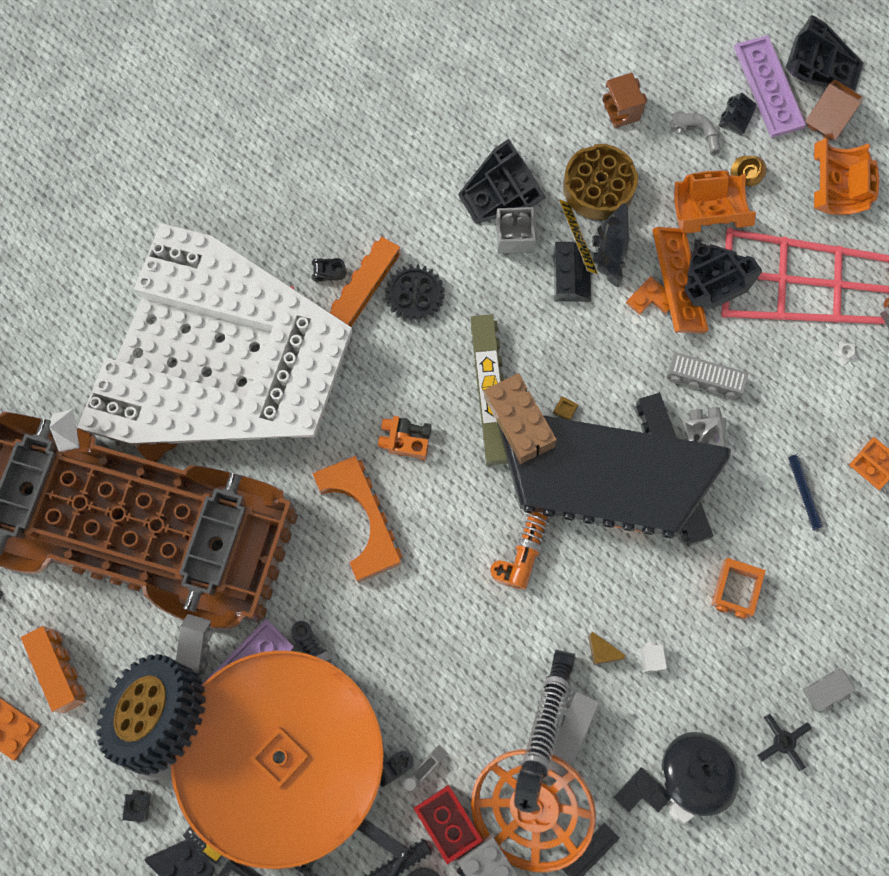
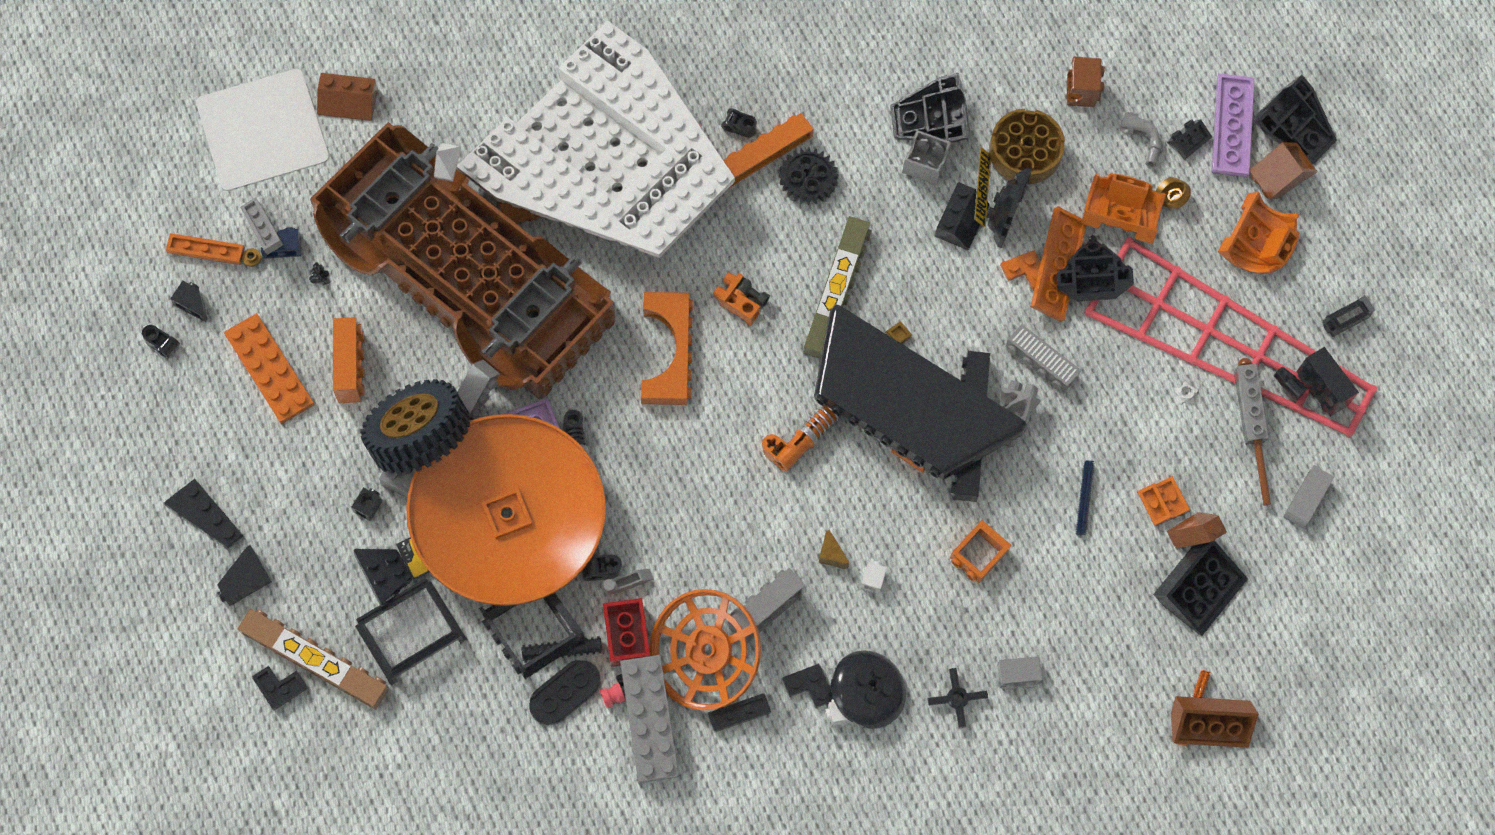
camera: 20 degrees right, 5 degrees down
medium nougat piece [484,373,557,464] -> none
black piece [514,649,576,813] -> none

